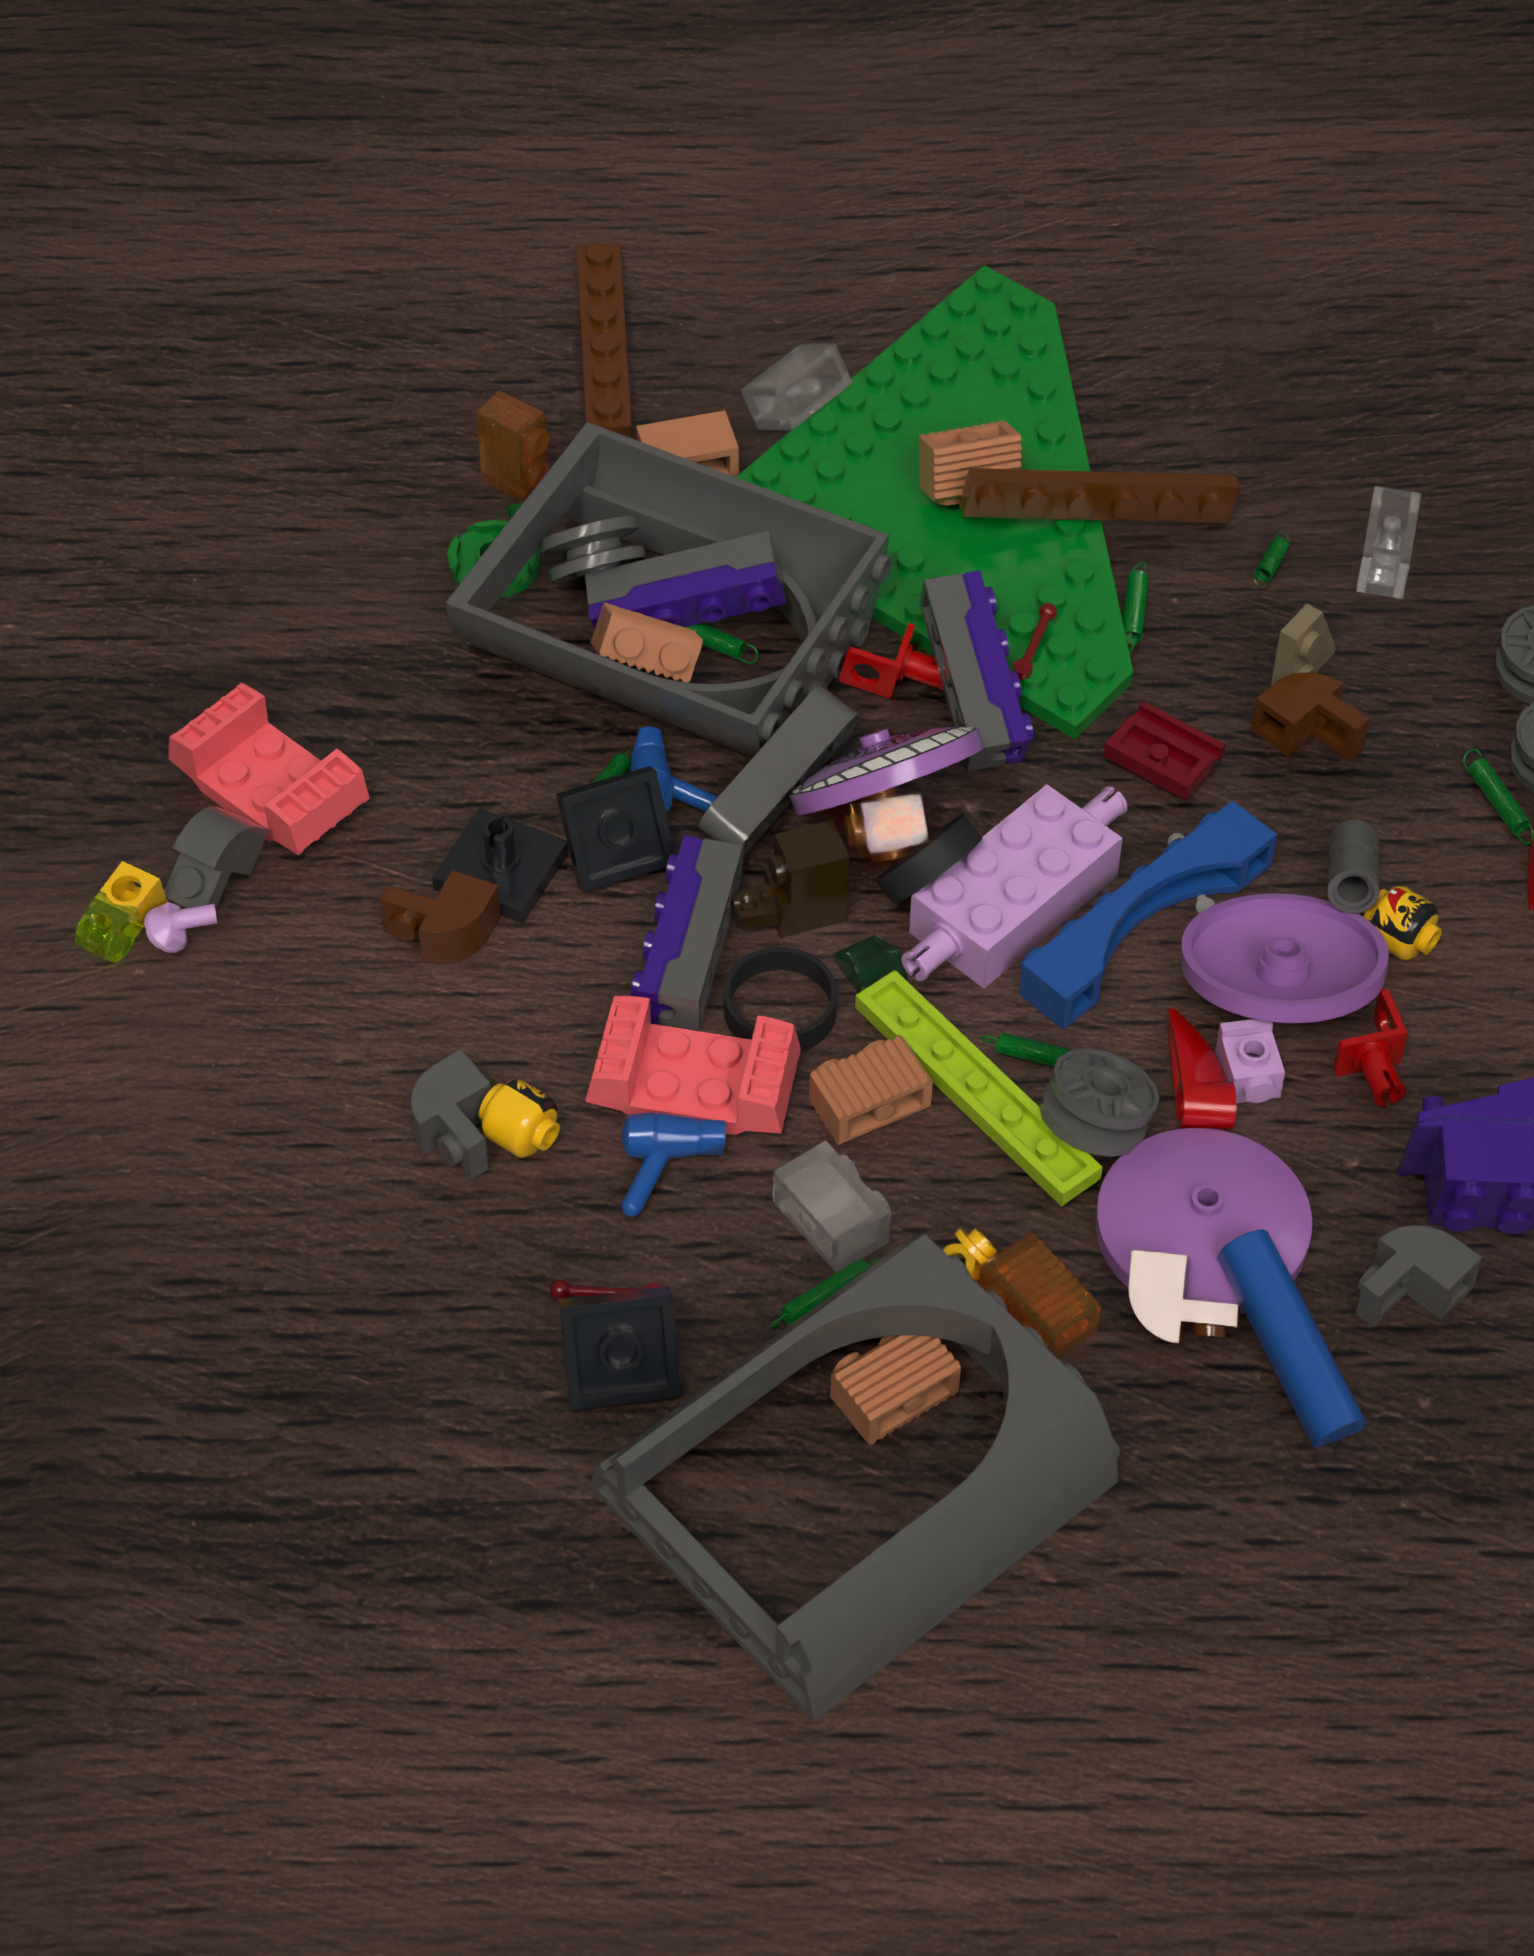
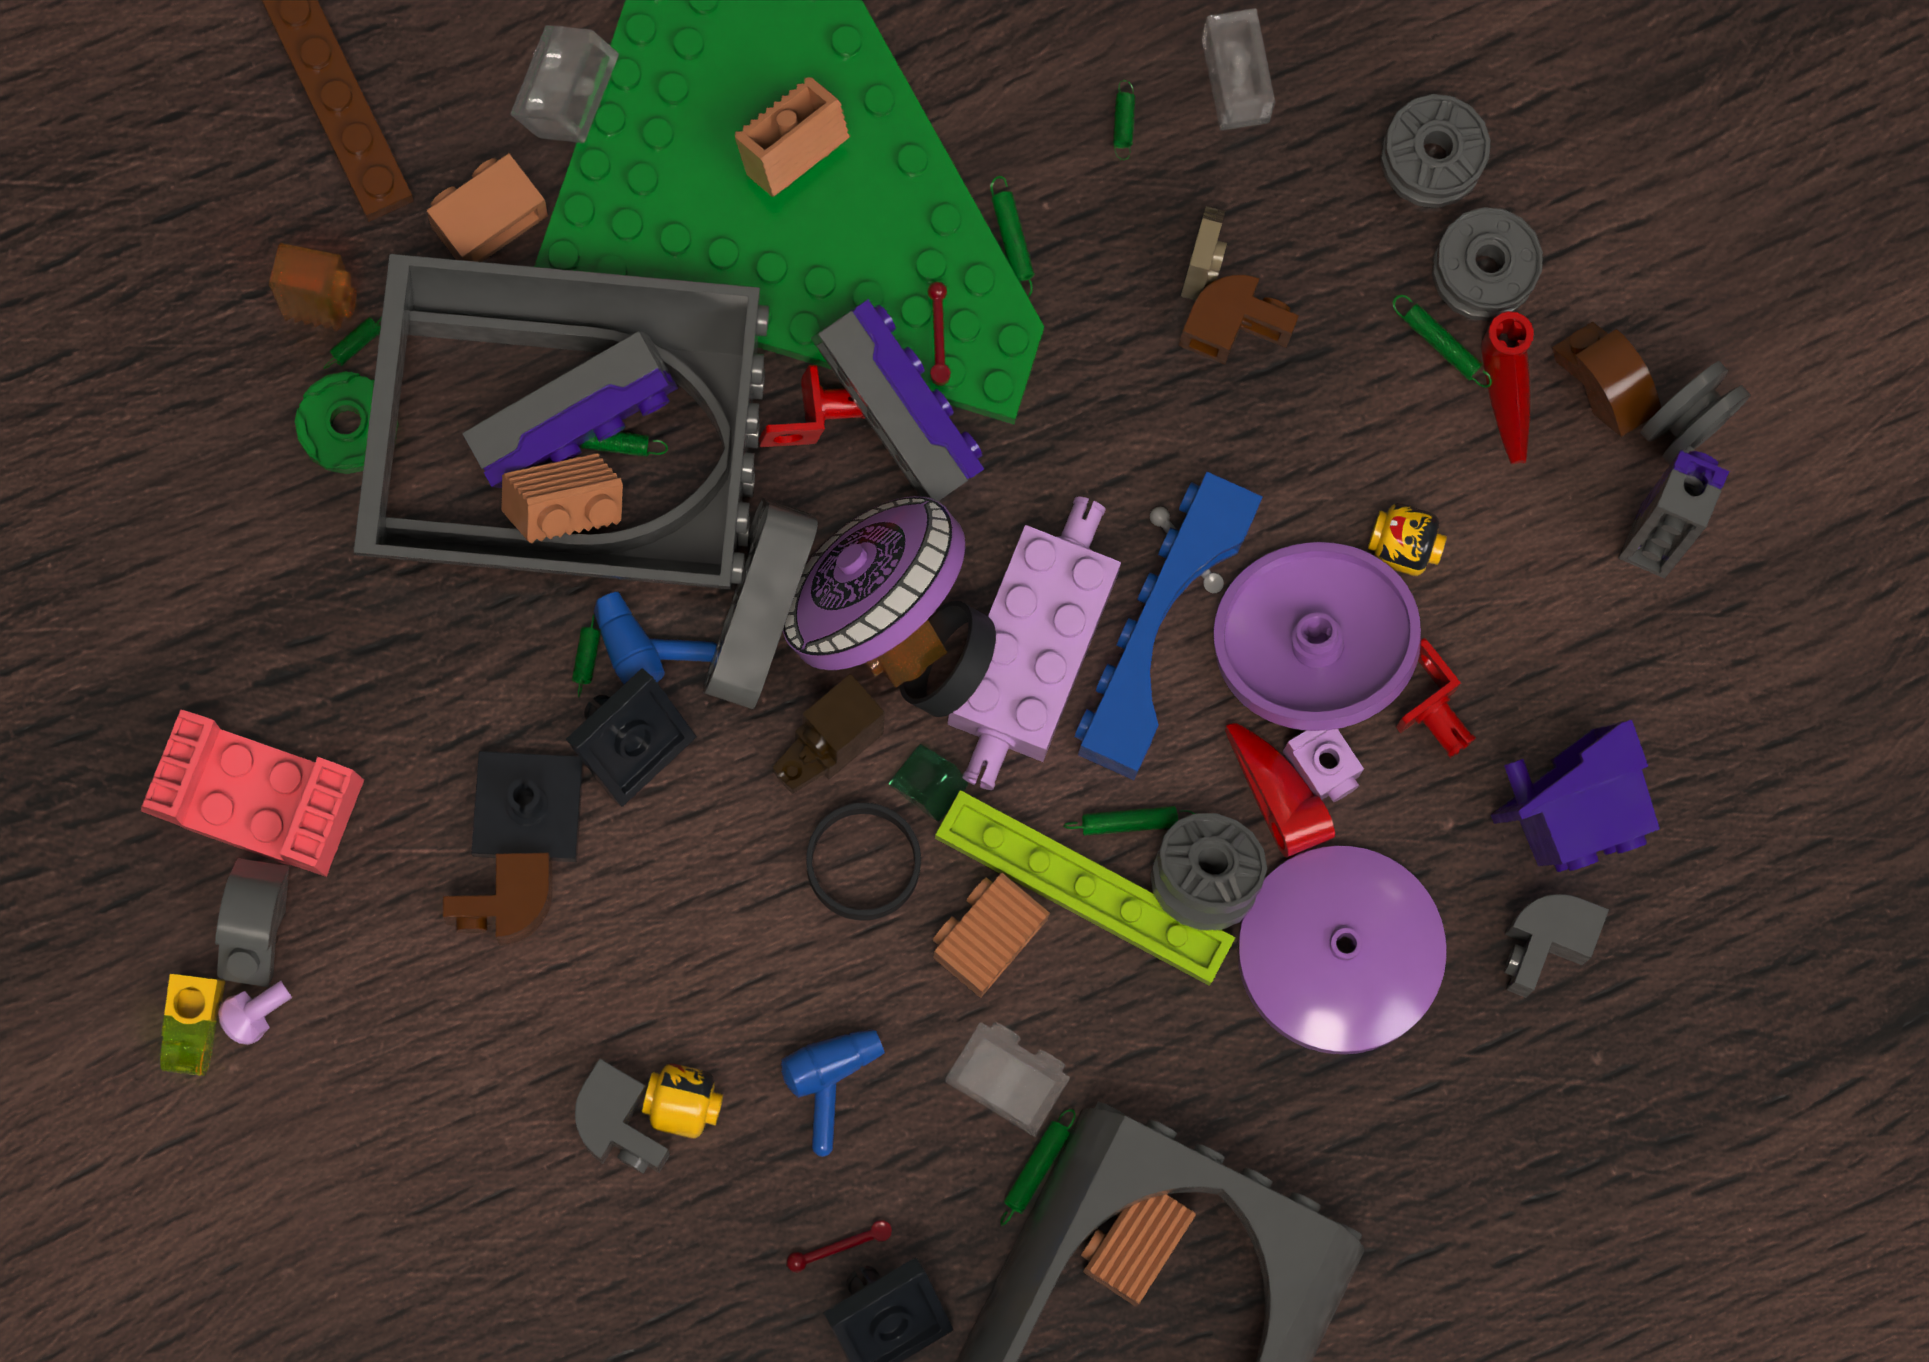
camera: 30 degrees left, 25 degrees up
dark grey wheel [540,515,647,584] -> none
coral plate [585,996,801,1135] -> none
dark grey piece [631,835,743,1031] -> none
yellow plate [943,1228,998,1282] -> none
reddish brown plate [959,468,1240,523] -> none
clear orange brick [979,1233,1101,1358] -> none
dark red plate [1103,701,1226,800] -> none
brick [1129,1250,1241,1346] -> none
blue brick [1217,1229,1367,1449] -> none
dark grey pin [1327,820,1379,914] -> none

